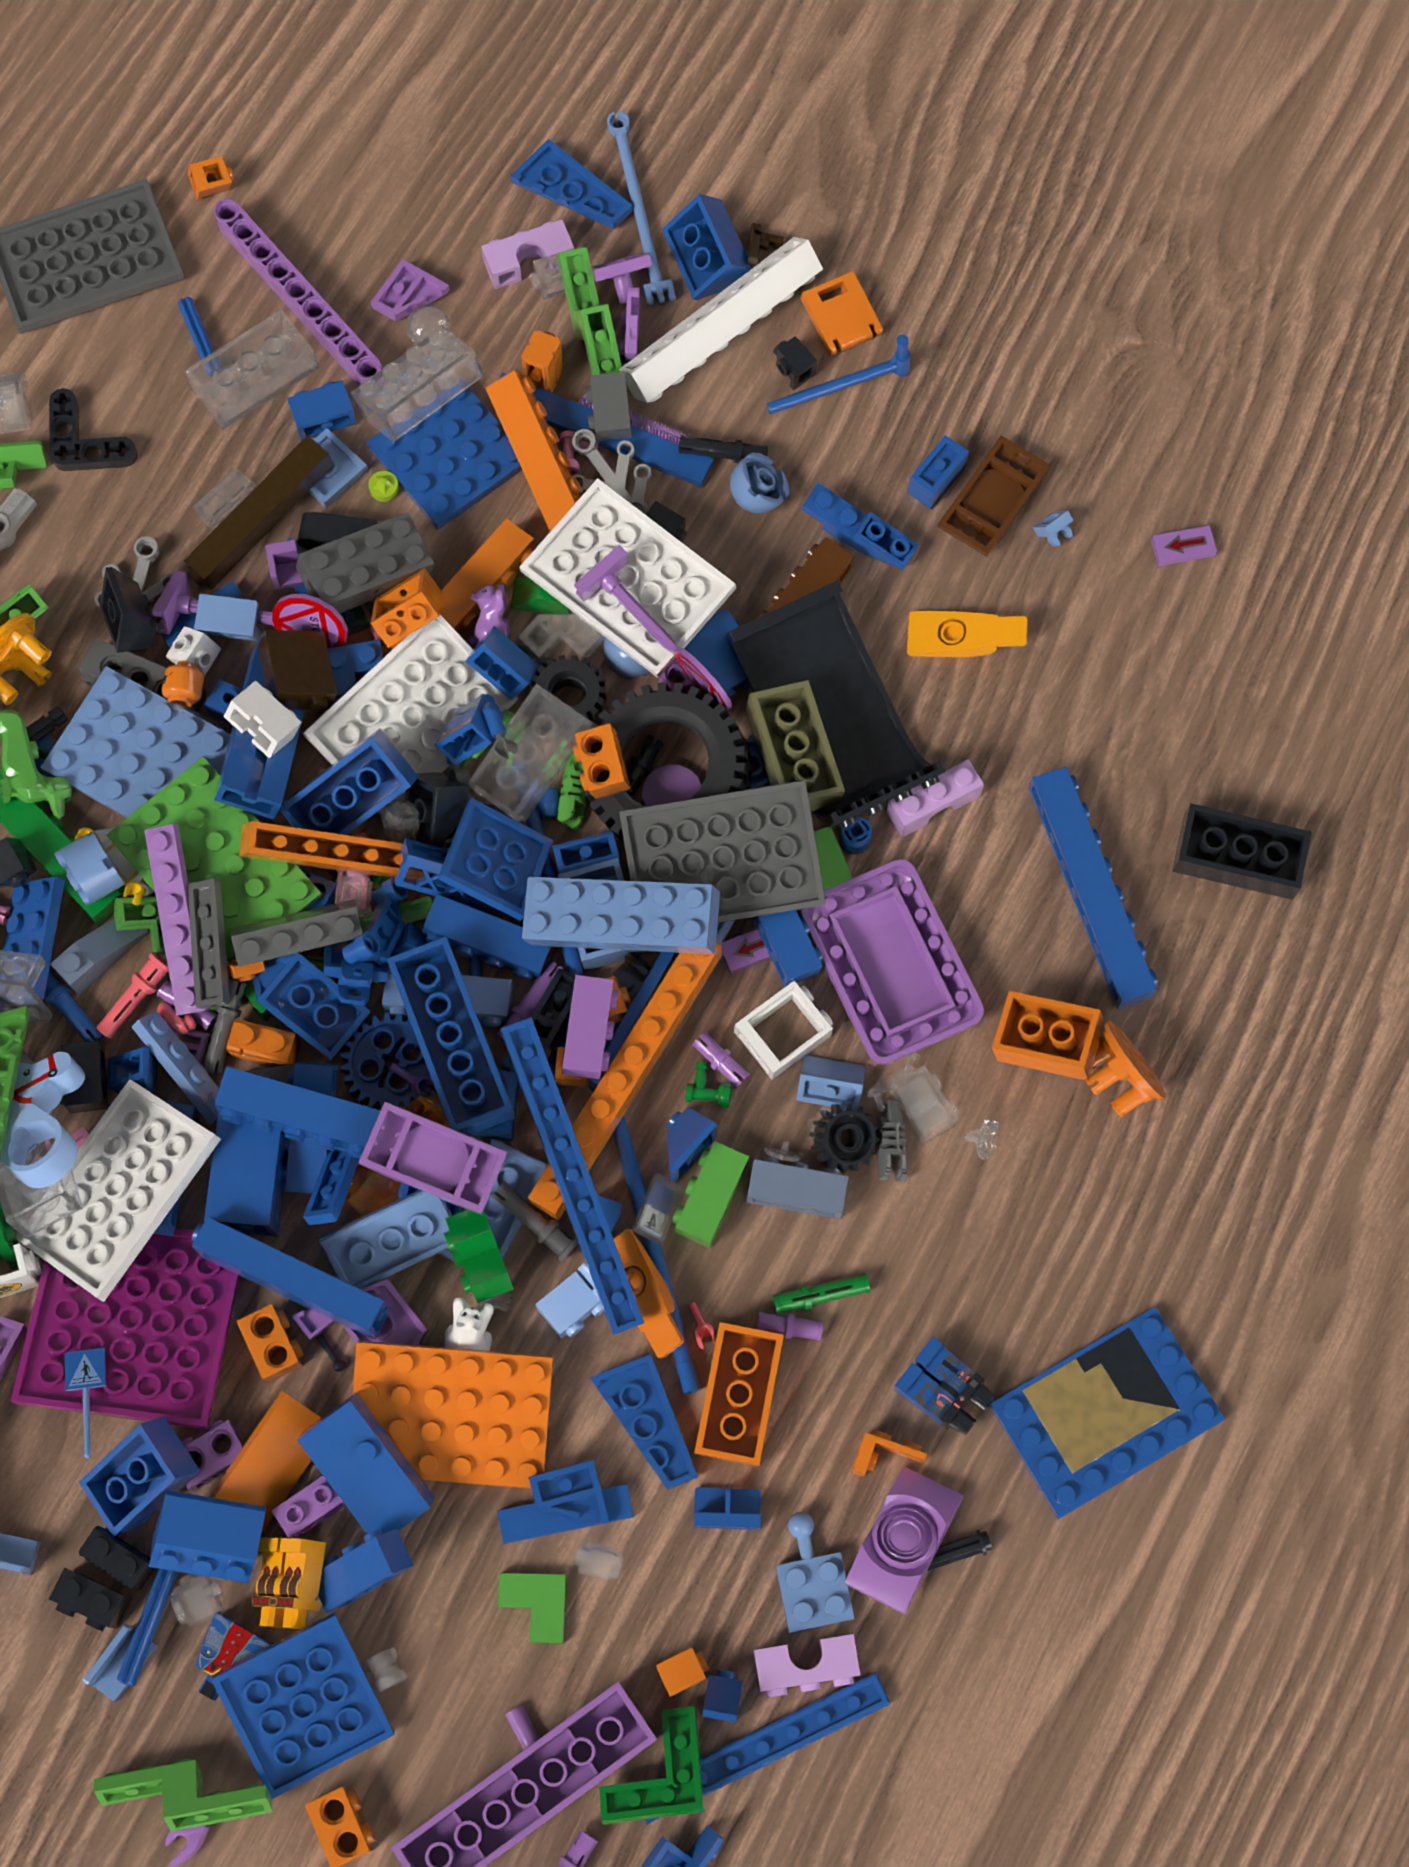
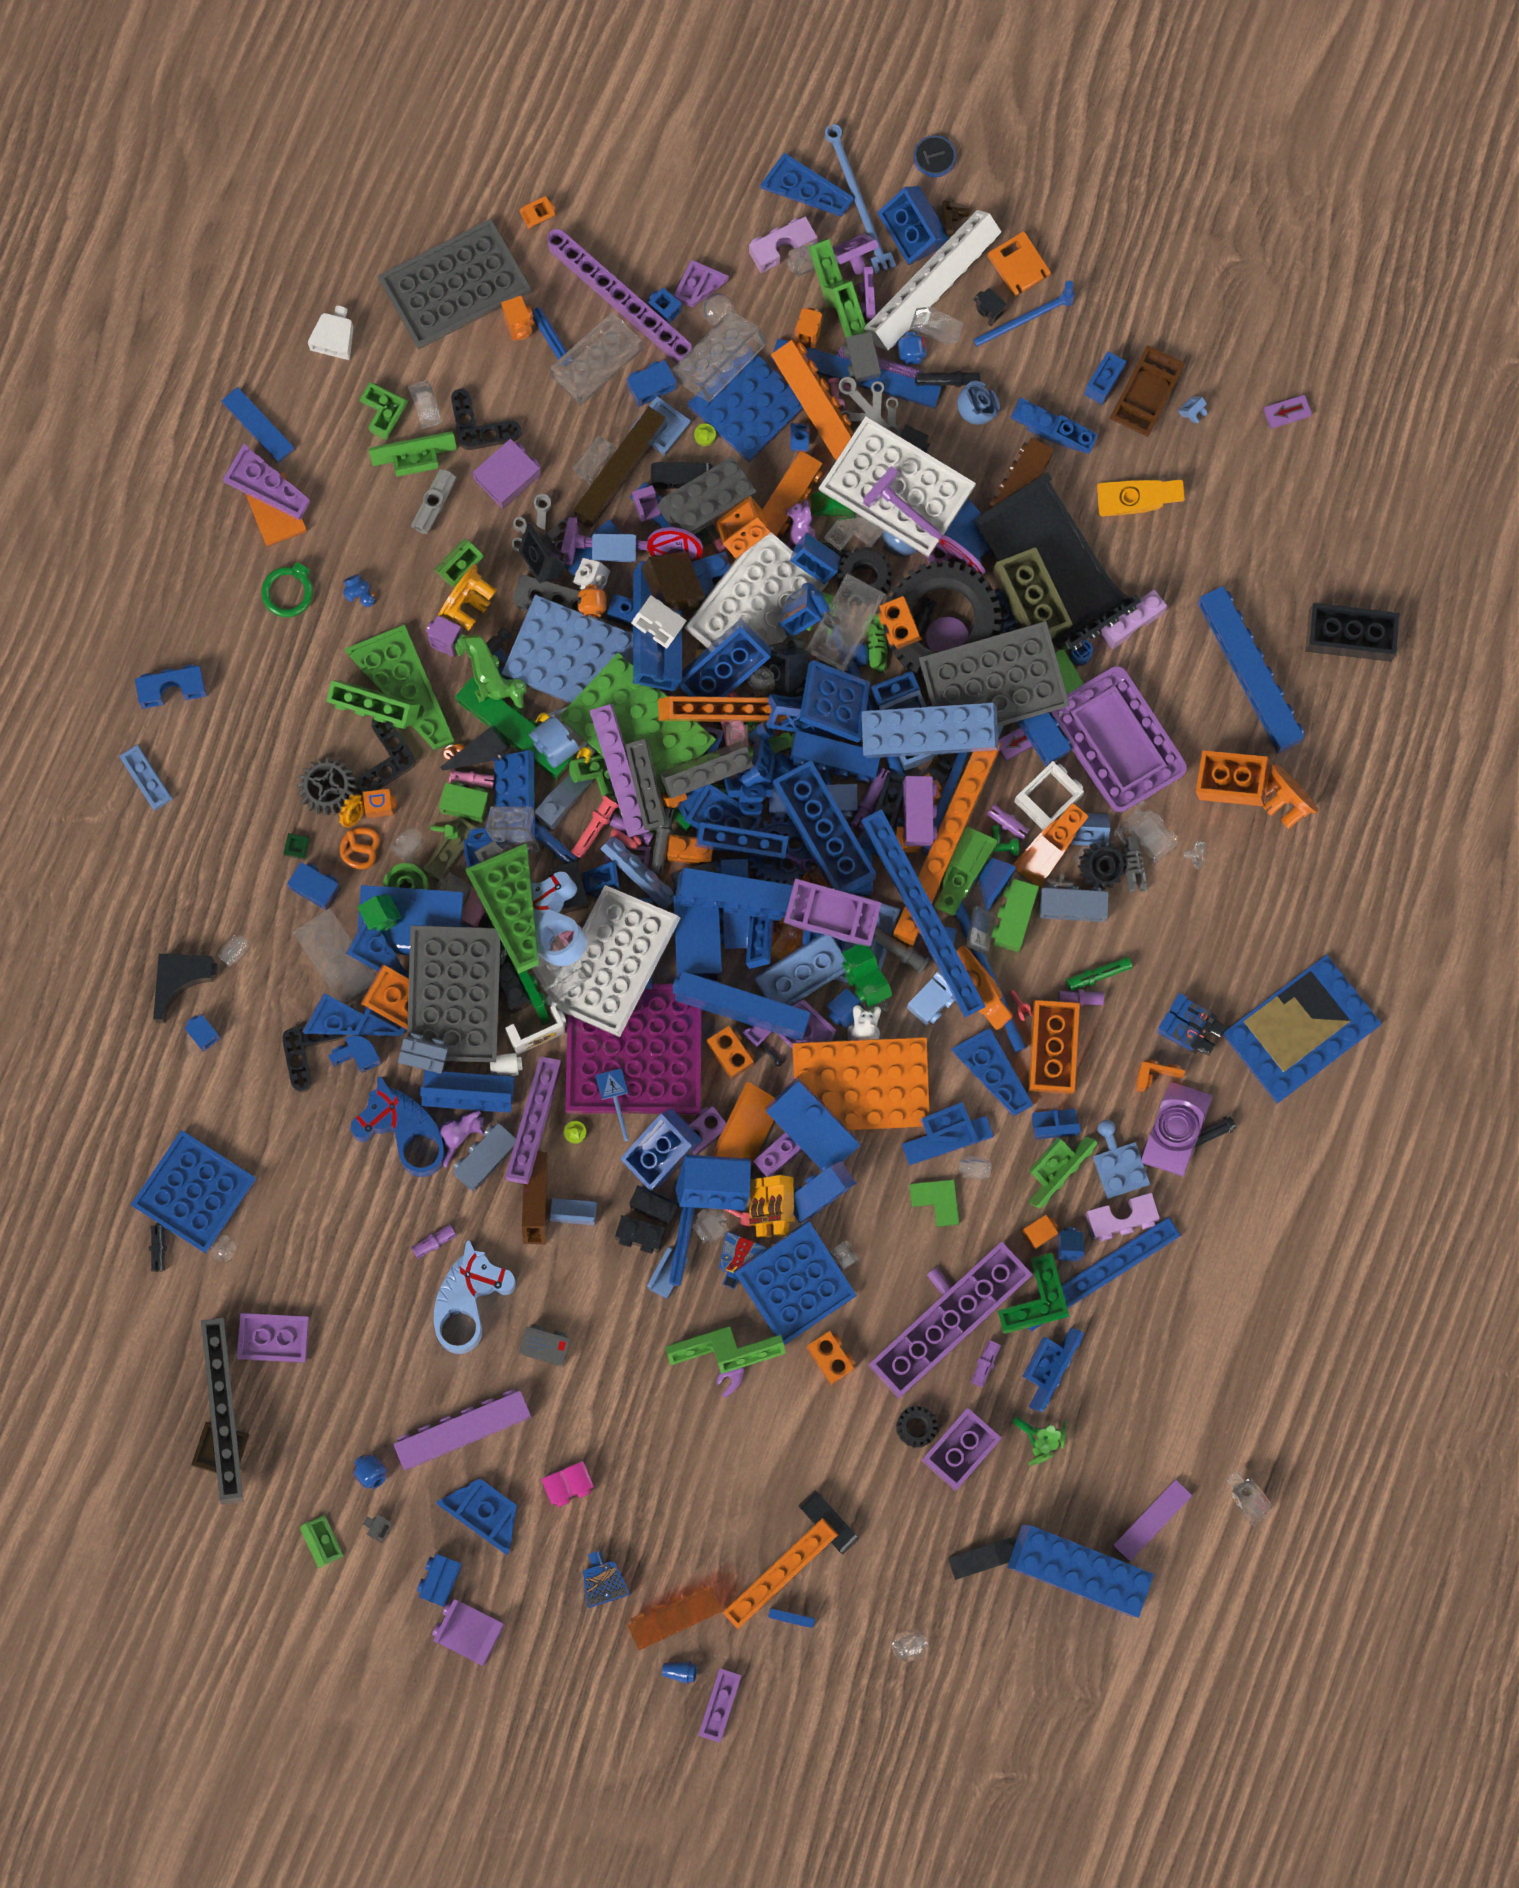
camera: 10 degrees left, 5 degrees up
none -> medium lavender brick [472,439,541,509]
none -> orange brick [501,295,534,341]
none -> lime tile [564,1121,586,1144]
none -> blue brick [648,287,682,324]
none -> blue brick [695,822,788,861]
none -> coral hand [724,1209,752,1228]
none -> blue leg [789,423,810,452]
none -> blue brick [827,988,865,1029]
none -> blue head [898,332,927,365]
none -> clear brick [910,307,964,344]
none -> black tile [914,135,956,178]
none -> bright green piece [935,827,997,916]
none -> orange piece [1013,803,1088,887]
none -> bright green bracket [1028,1137,1098,1208]

